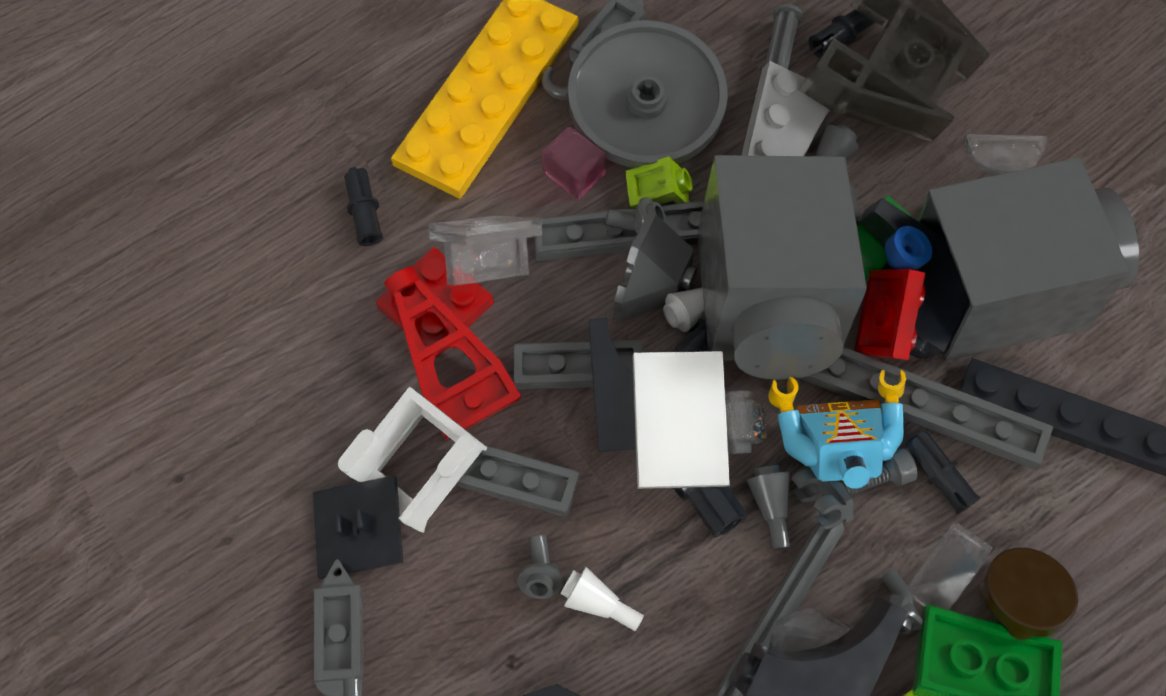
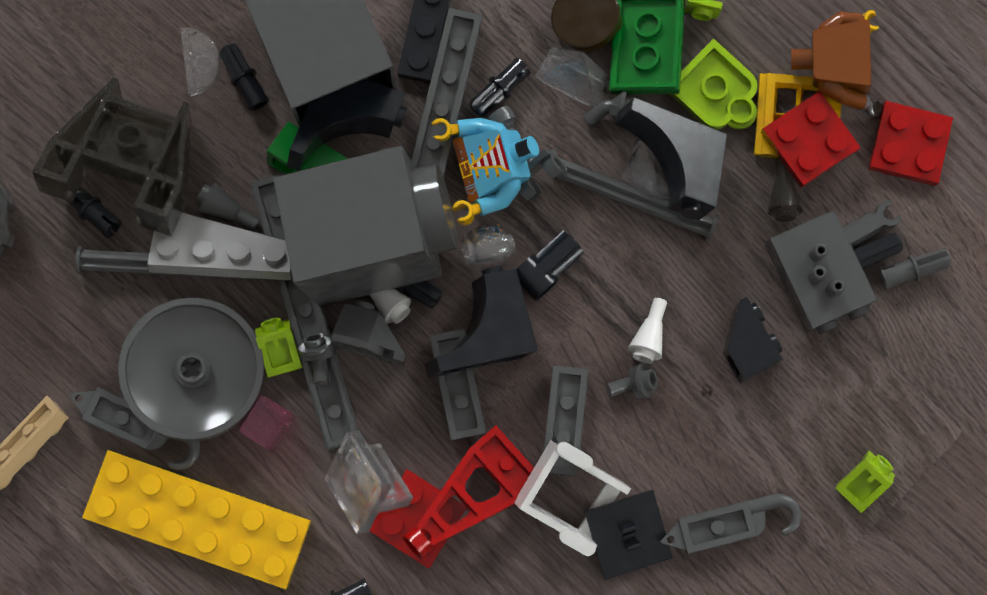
camera: 105 degrees left, 15 degrees up
white tile [632,351,730,489] -> none
dark grey cone [746,465,791,550] -> none
red plate [854,269,925,360] -> none
blue tile [885,226,932,271] -> none

